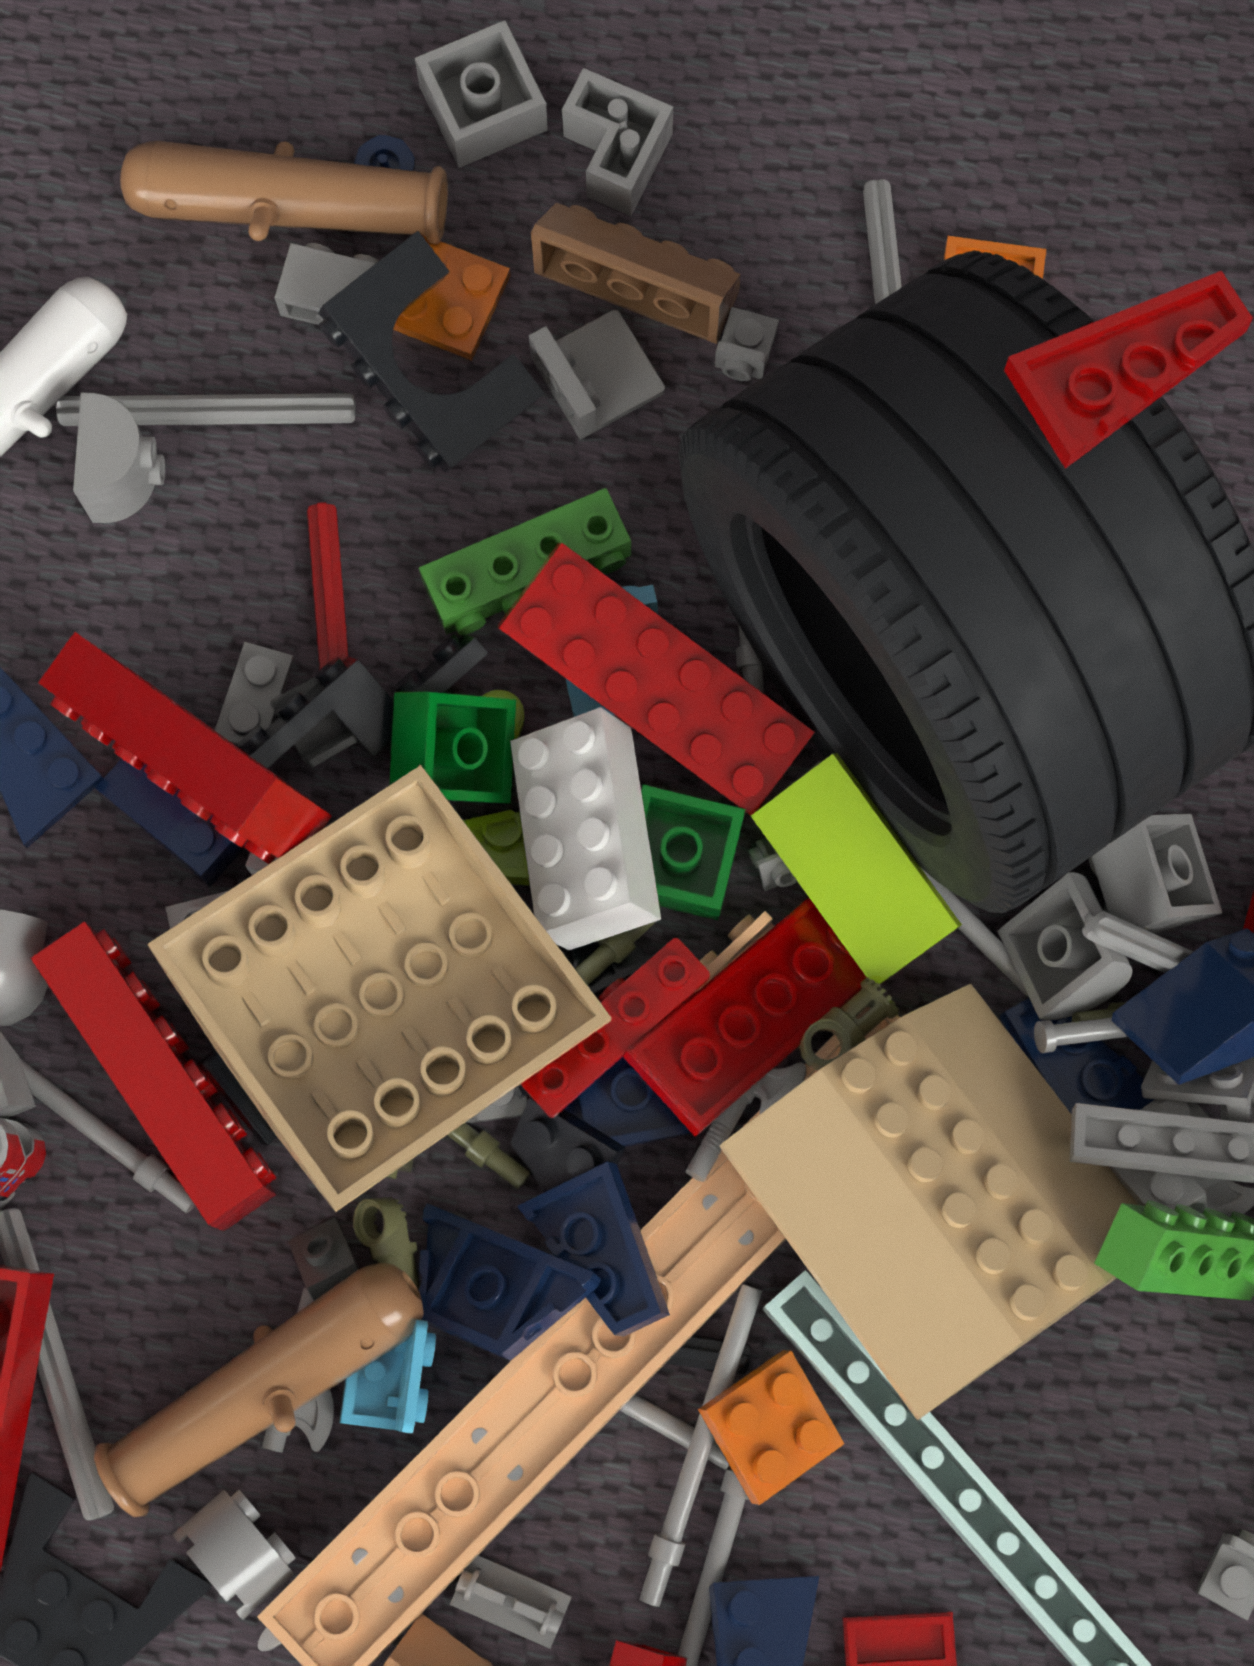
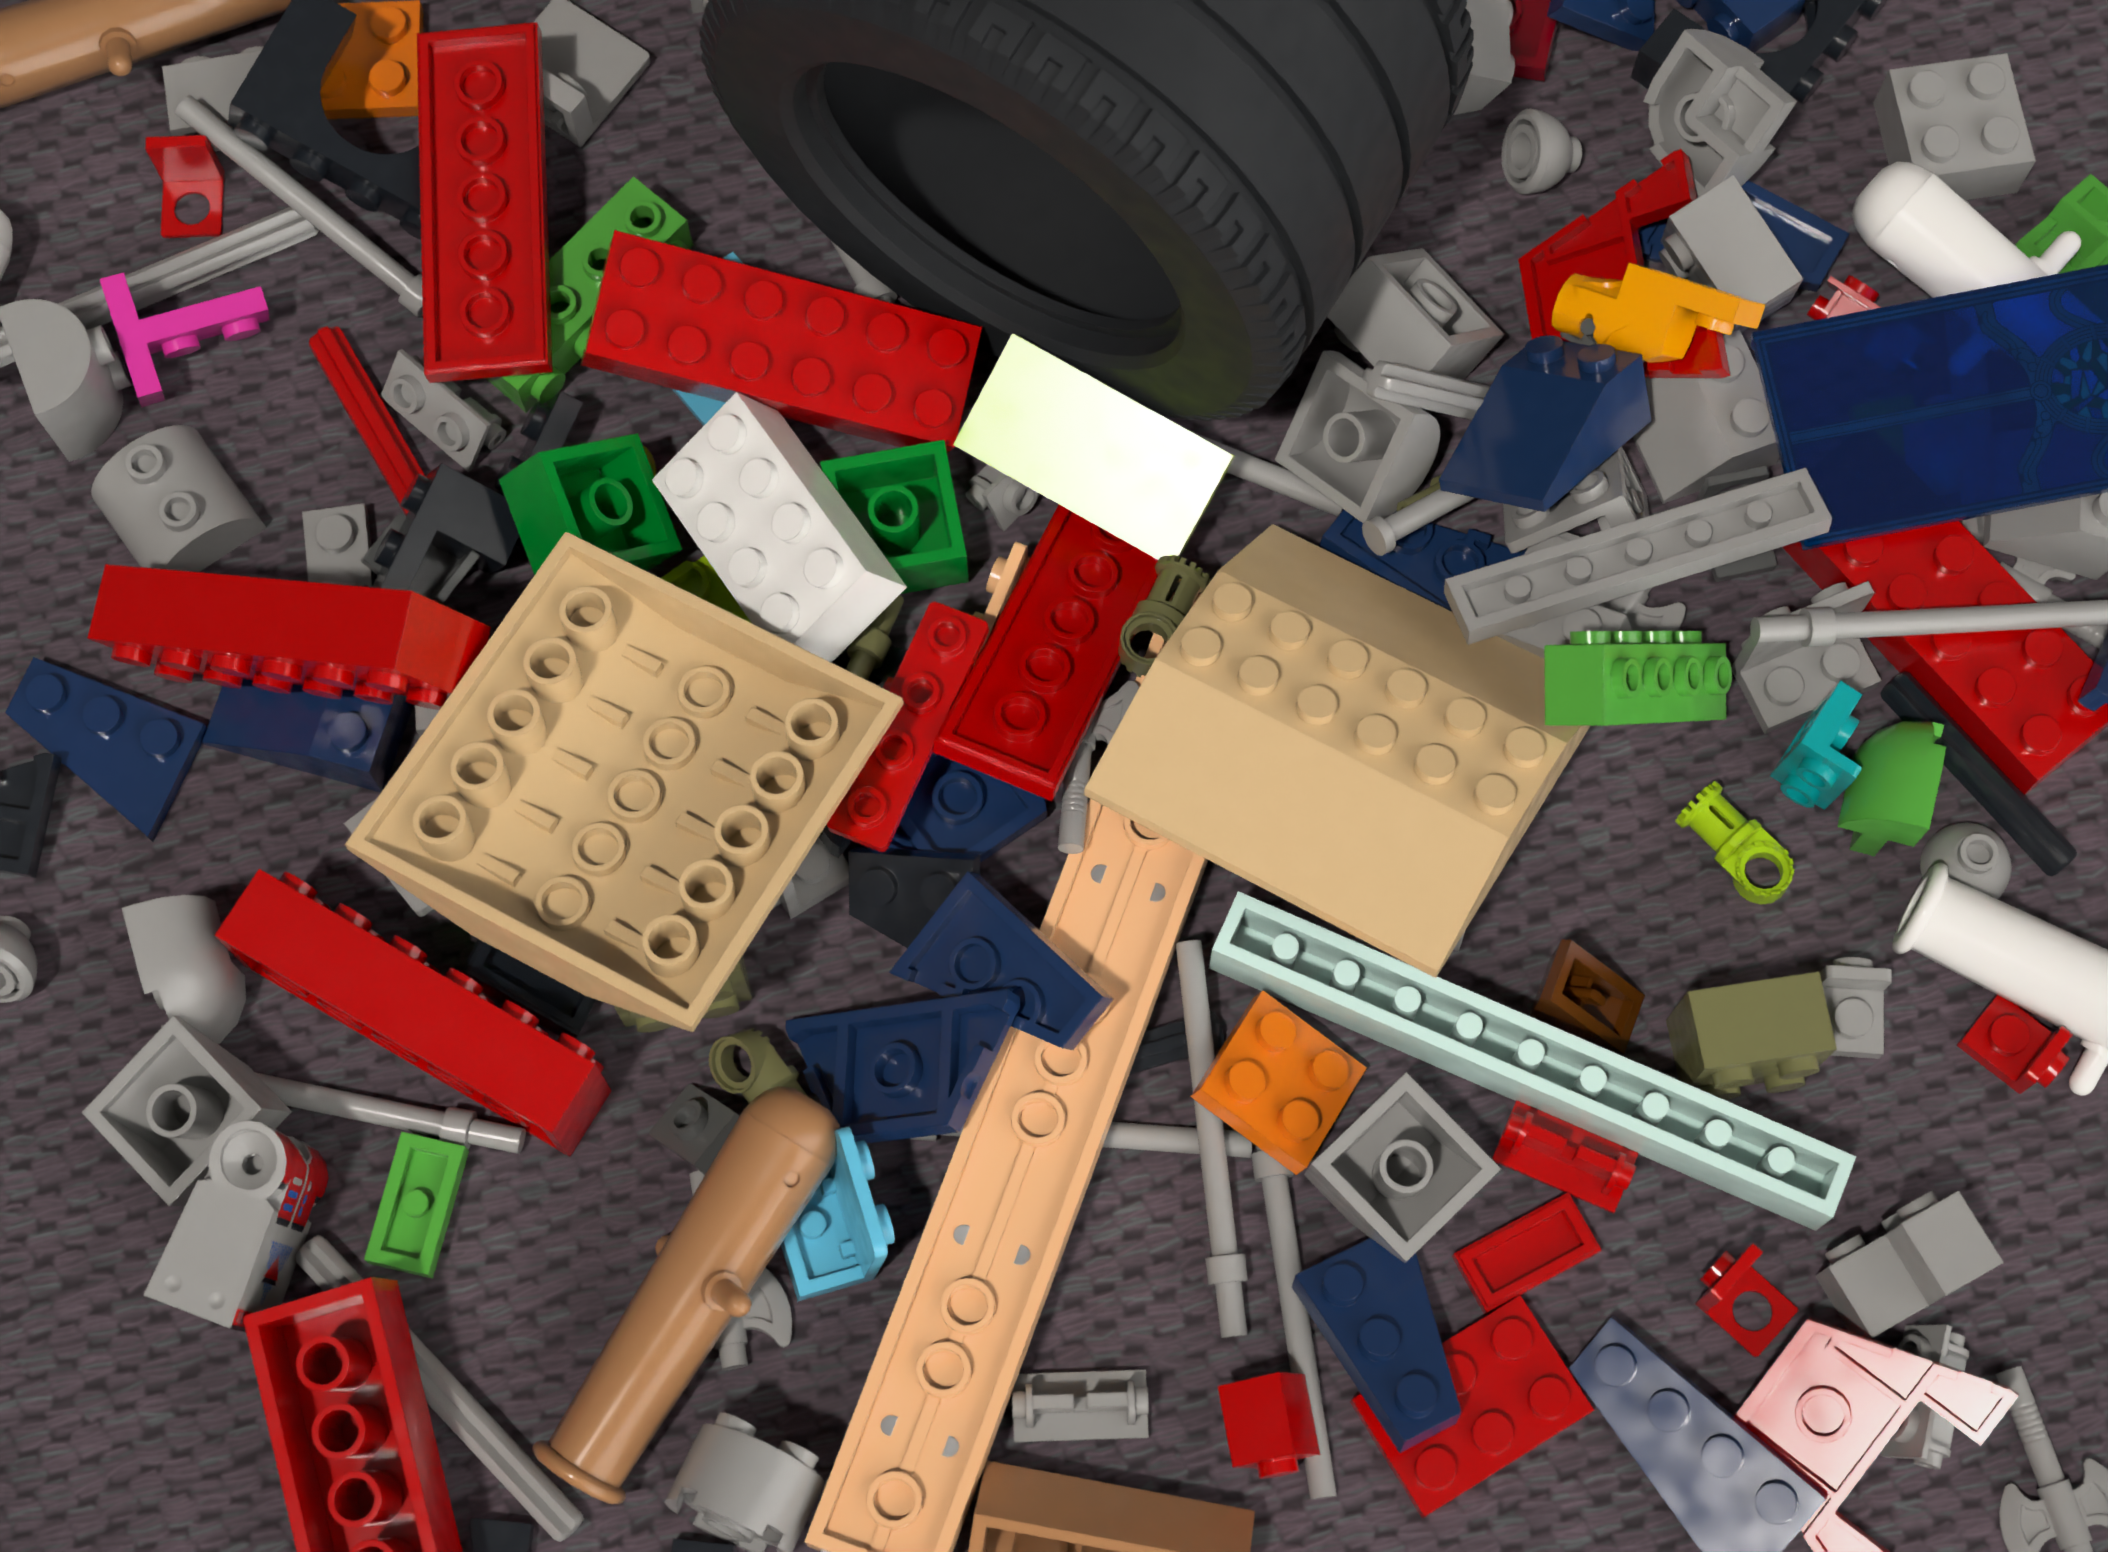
camera: 25 degrees left, 5 degrees down
olive bar [447,1123,531,1190] -> none
none -> light grey brick [91,425,266,572]
none -> dark pink bracket [99,272,270,407]
none -> red bracket [145,135,225,238]
none -> light grey bar [175,95,423,318]
none -> bright green plate [364,1131,469,1279]
none -> light grey hinge [380,349,506,472]
none -> red tile [417,22,553,383]
none -> light grey slope [1304,1072,1501,1263]
none -> red hinge [1492,1100,1639,1214]
none -> reddish brown slope [1529,939,1645,1054]
none -> olive brick [1666,971,1837,1100]
none -> lime connector [1675,781,1795,905]

